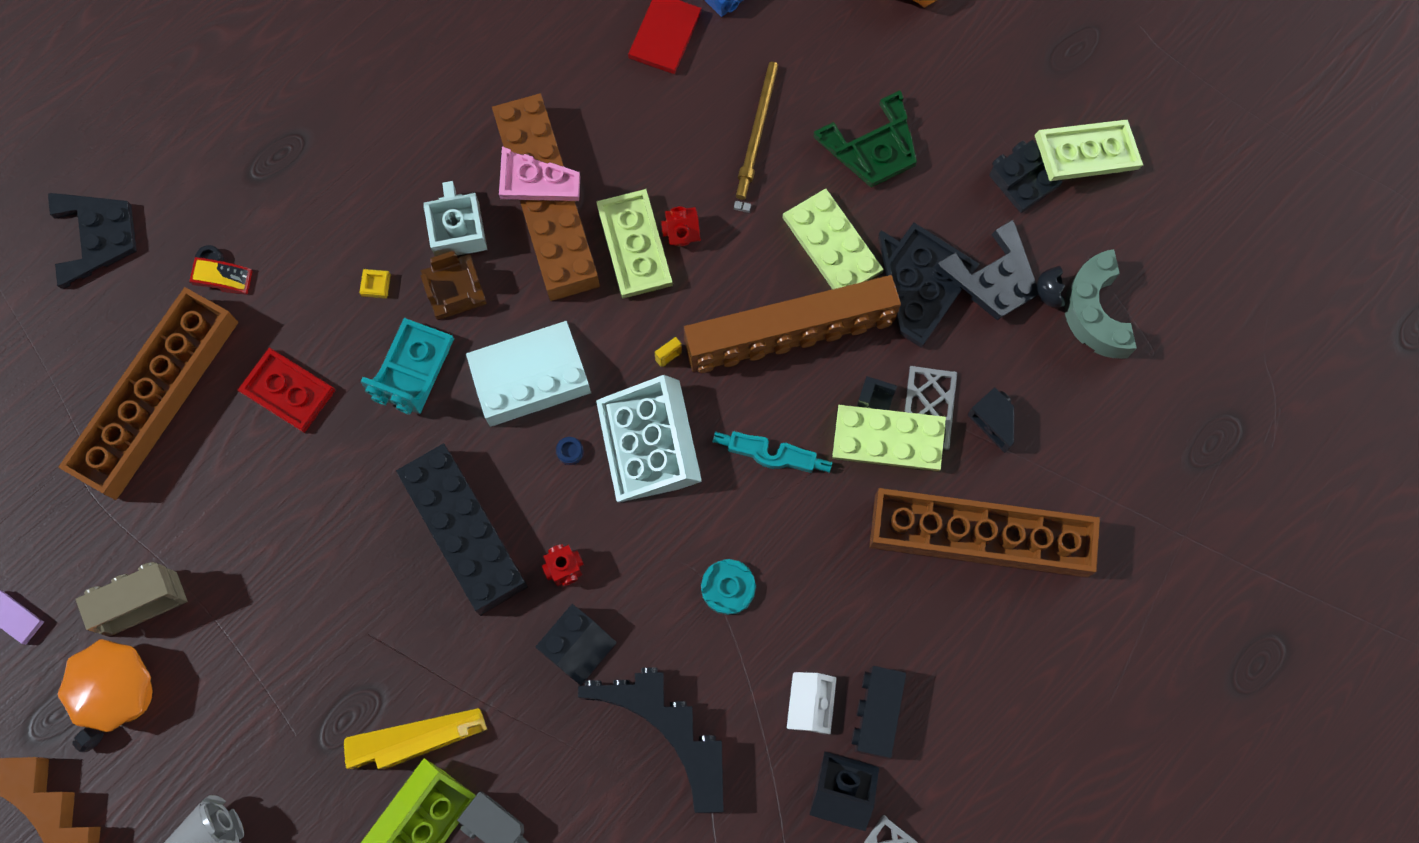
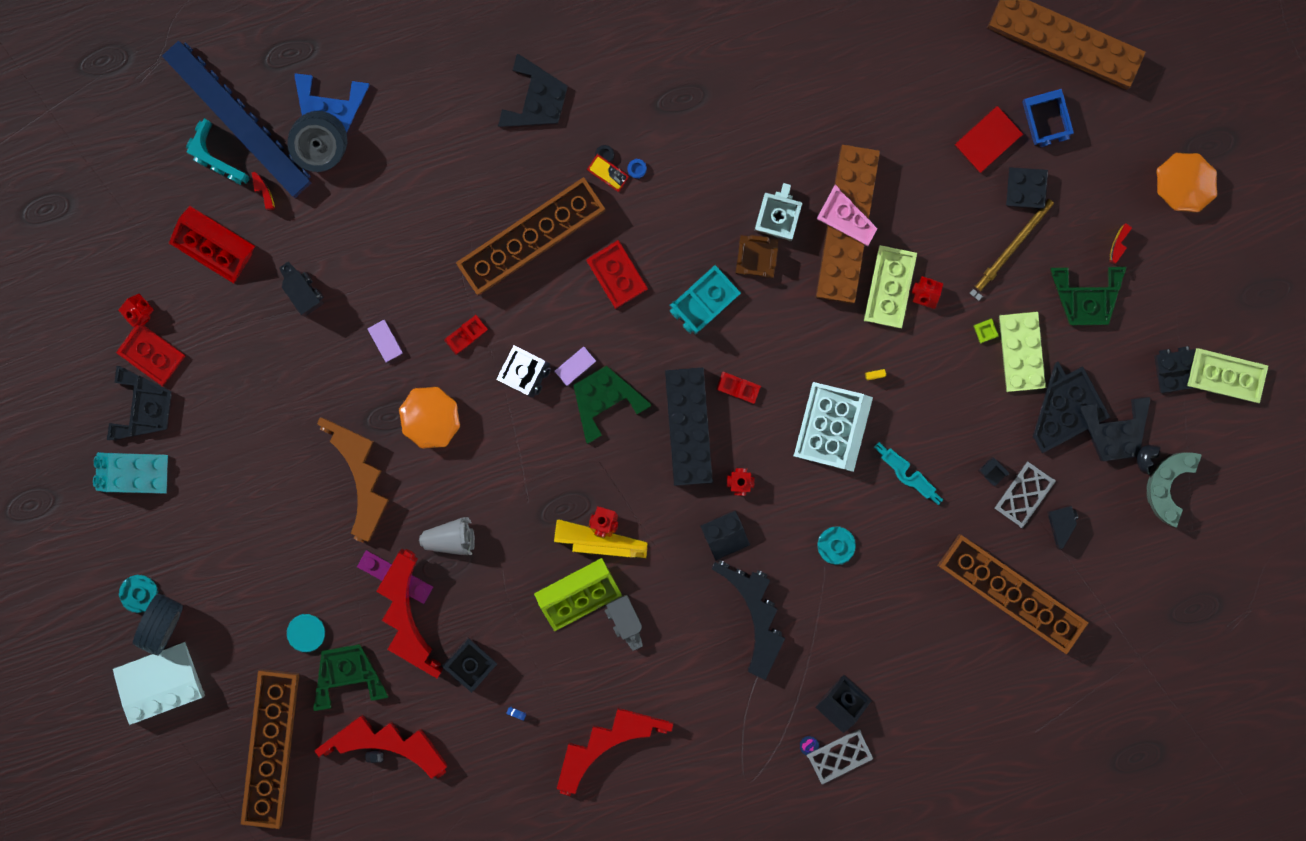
camera: 30 degrees right, 15 degrees up
black tile [72,727,104,753] -> none
dark tan piece [76,562,188,637] -> none
yellow tile [359,269,391,299] -> none
light aqua slope [466,321,591,427] -> none
dark blue tile [556,437,584,465] -> none
dark orange brick [684,275,901,373] -> none
white panel [787,672,836,734] -> none
yellowish green plate [832,405,946,471] -> none
black brick [851,666,906,759] -> none
none -> red slope [444,315,488,355]
none -> plate [497,346,551,398]
none -> lavender tile [555,347,596,385]
none -> dark green wing [573,366,651,444]
none -> red brick [589,506,618,538]
none -> blue tile [627,159,647,179]
none -> red slope [716,372,761,404]
none -> lime tile [974,319,999,343]
none -> black plate [1006,167,1048,209]
none -> red slope [1110,223,1132,264]

